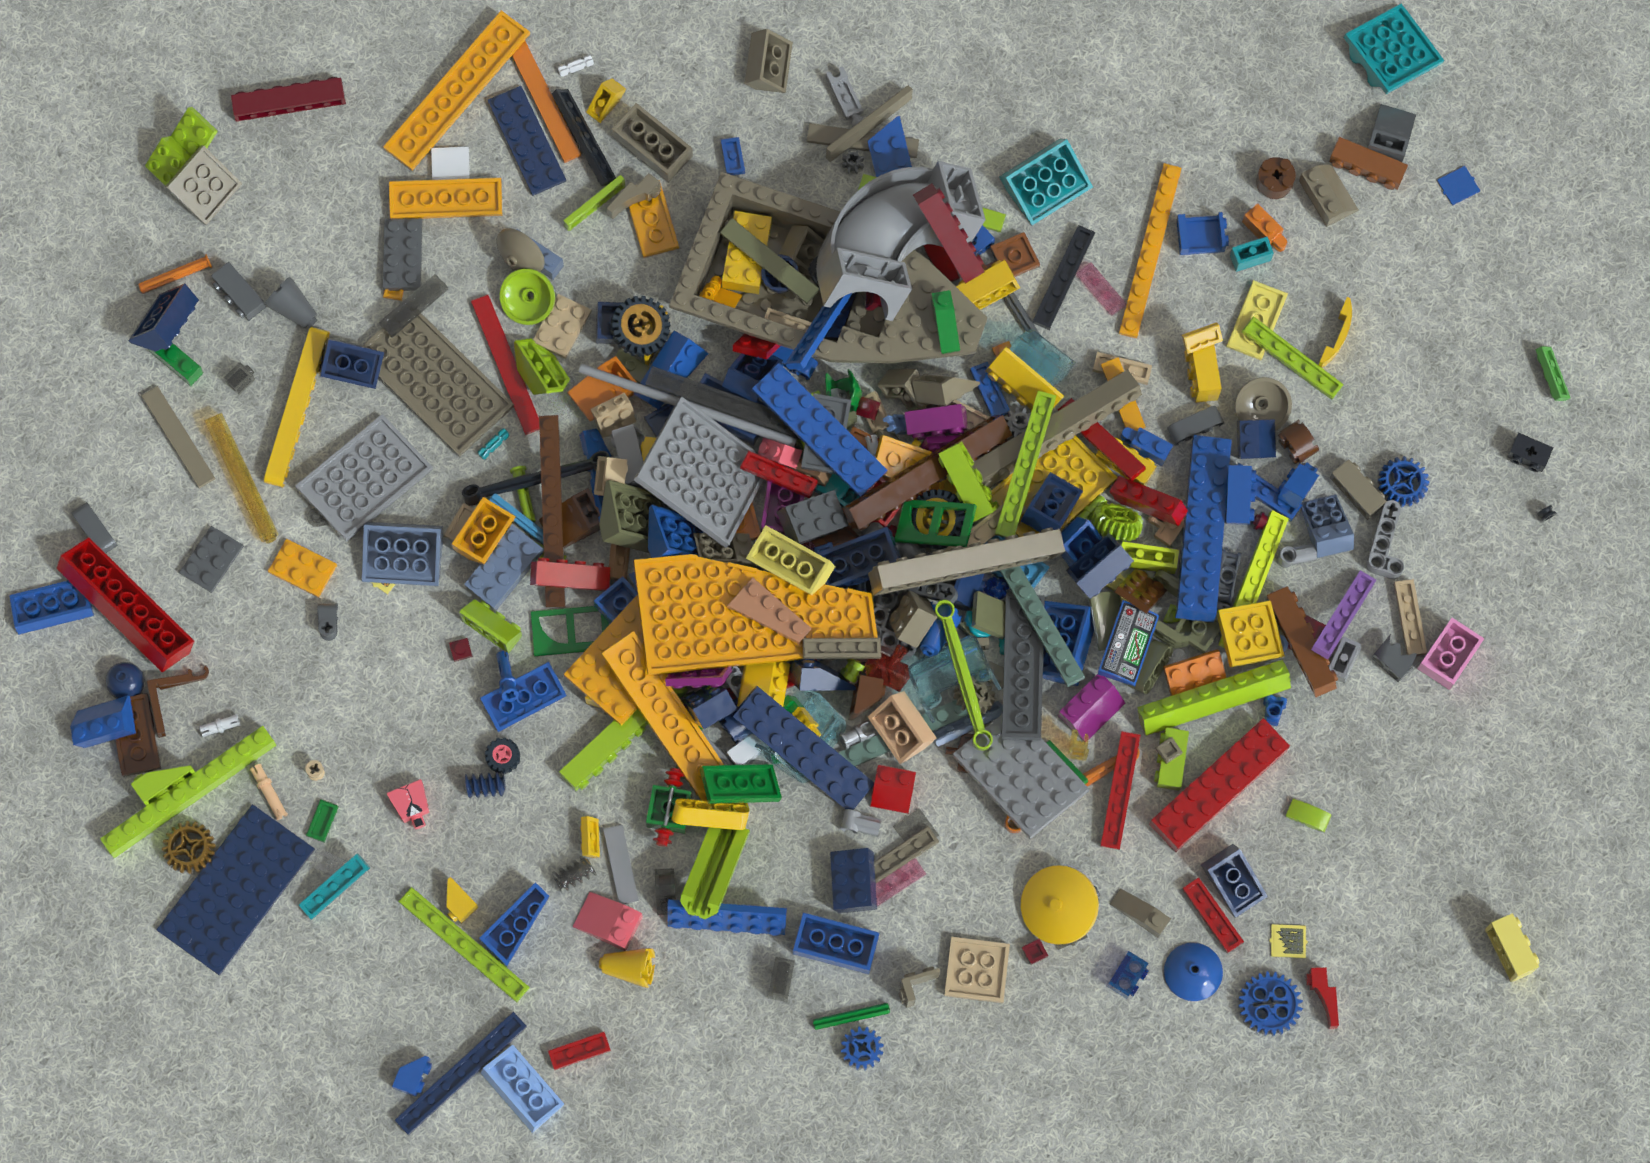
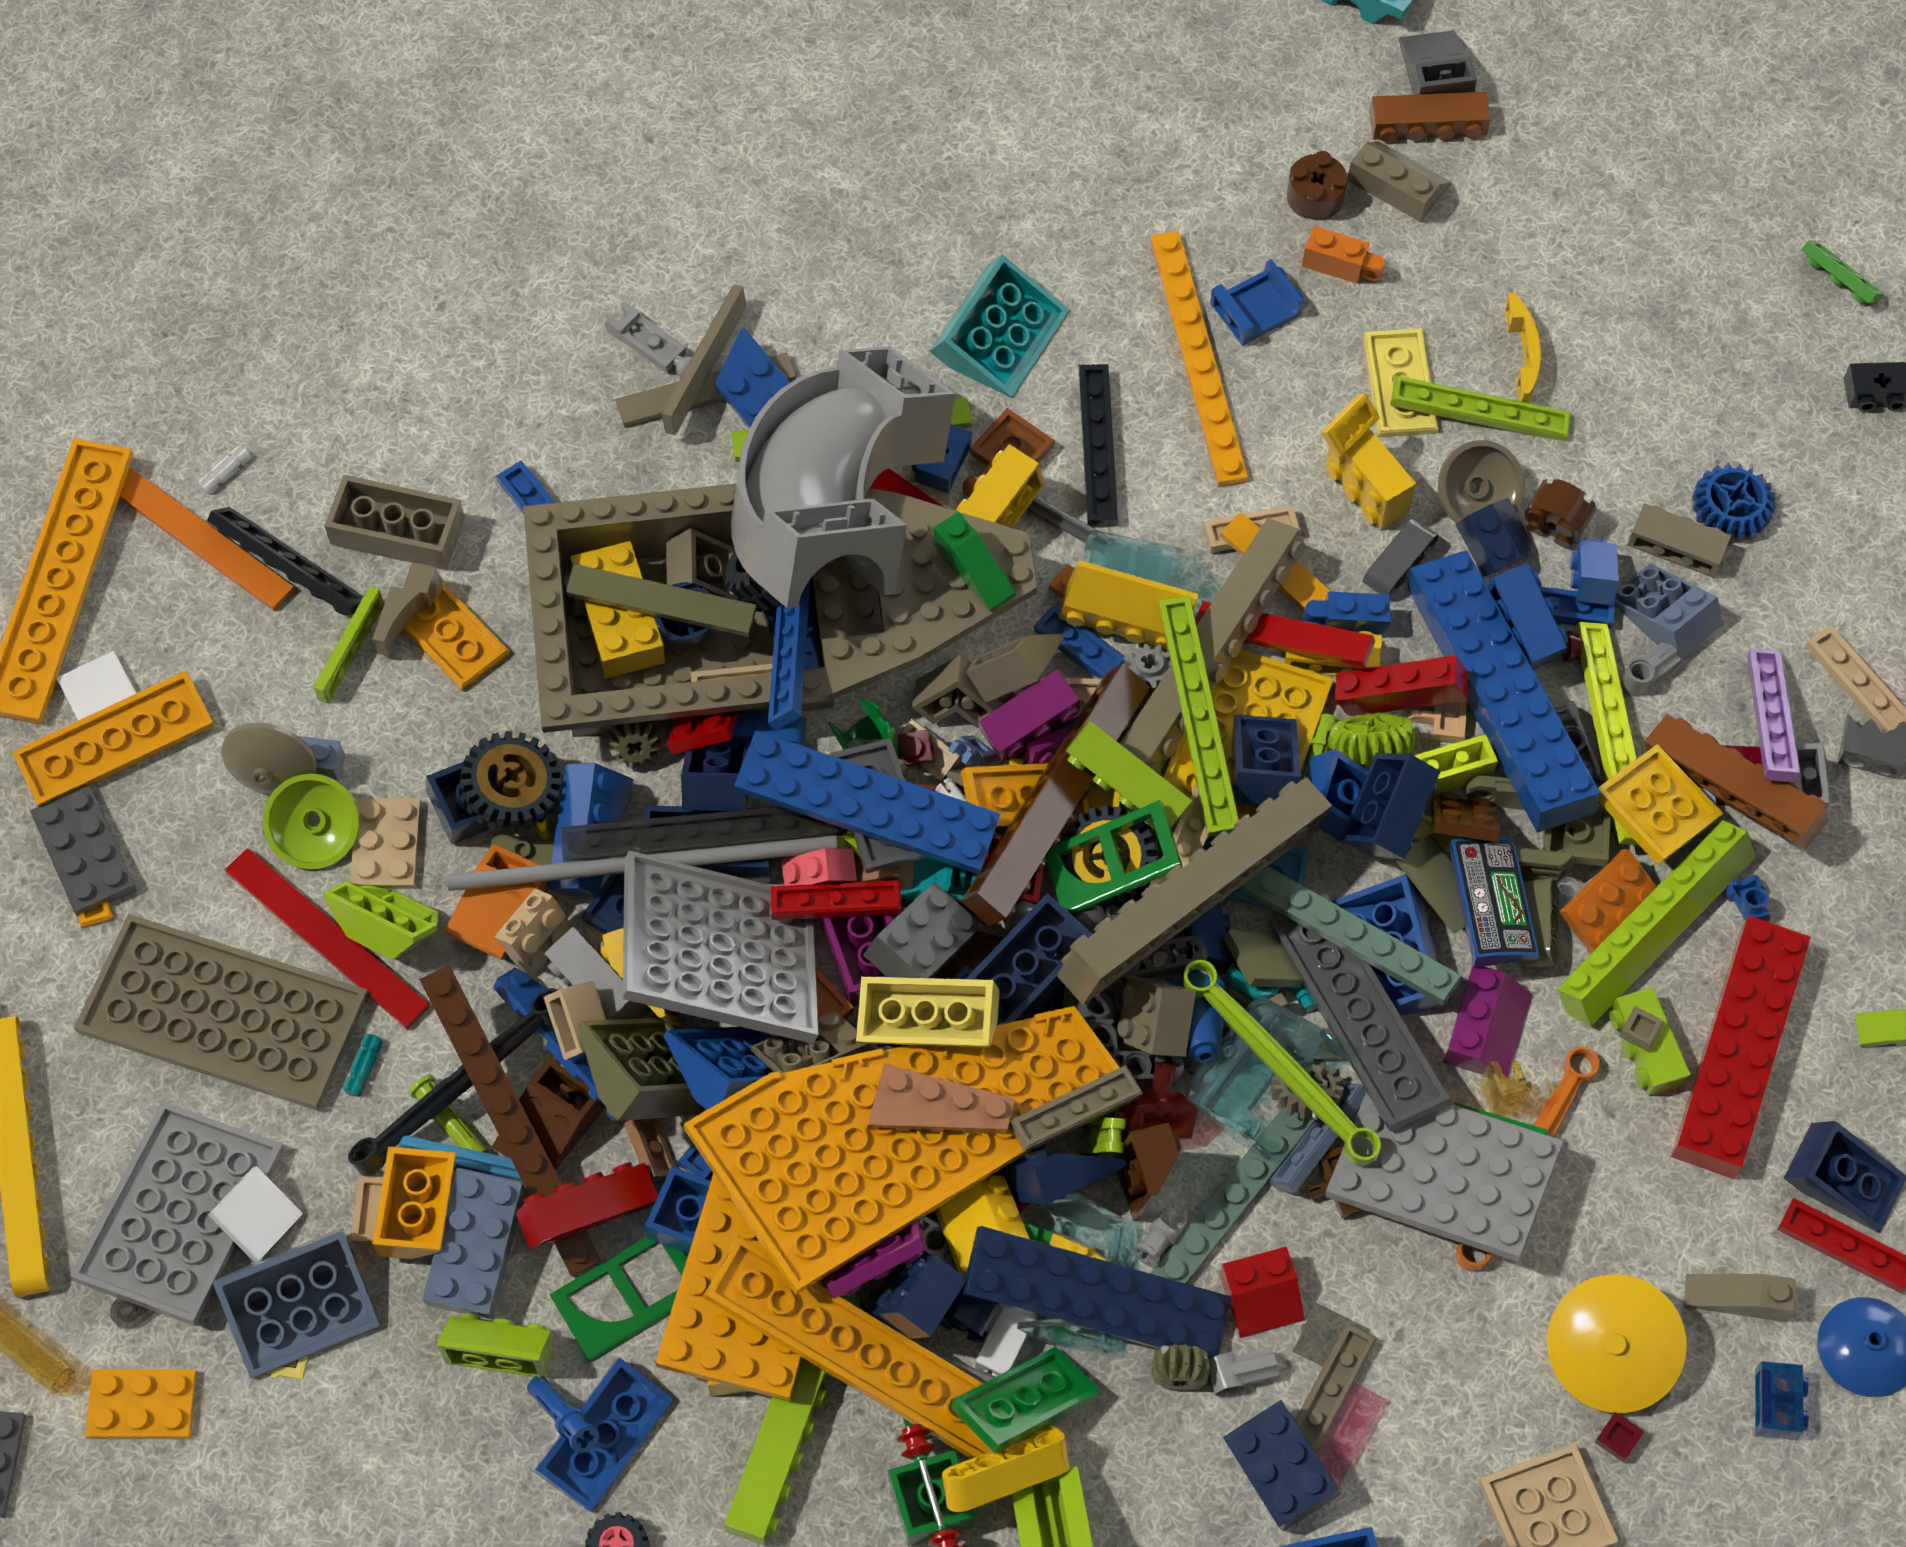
camera: 25 degrees left, 10 degrees down
dark grey piece [317,603,338,641] -> none
dark blue slope [319,338,384,389] -> none
clear smoke plate [379,274,448,338] -> none
dark red plate [449,638,473,662] -> none
dark blue plate [487,86,567,196] -> none
yellow slope [586,78,626,123] -> none
light orange hinge [699,276,742,308] -> none
dark tan slope [744,29,793,93] -> none
dark grey gear [842,150,864,174] -> none
dark red tile [865,292,882,311] -> none
light nougat slope [868,691,937,764] -> none
dark red brick [913,183,985,284] -> none
clear blue gear [984,576,1009,600] -> none
clear pink tile [1076,263,1127,316] -> none
red plate [1100,731,1141,850] -> none
lime tile [1163,604,1181,623] -> none
teal brick [1230,237,1274,272] -> none
light grey beam [1366,500,1404,579] -> none
blue piece [1437,166,1480,206] -> none
none -> white tile [208,1166,303,1263]
none -> olive gear [607,721,661,769]
none -> olive gear [1152,1343,1209,1391]

